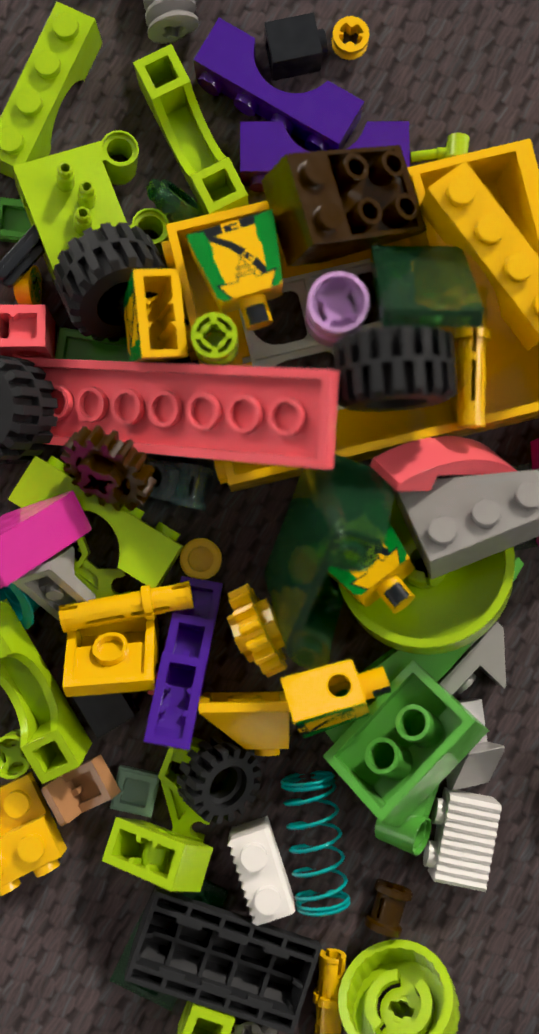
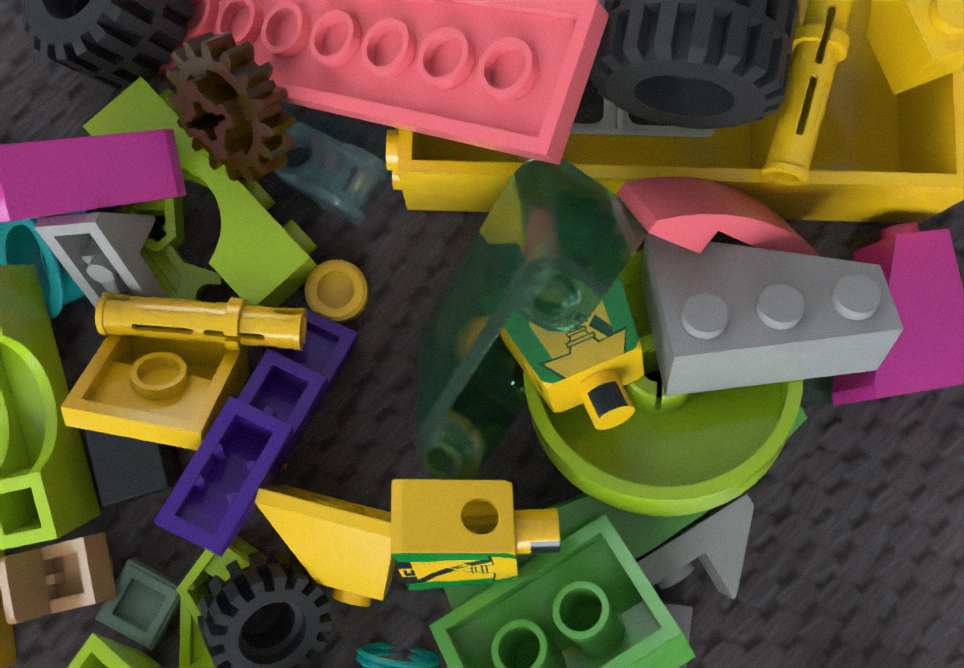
camera: 20 degrees right, 5 degrees down
yellow gear [227,583,289,678] -> none

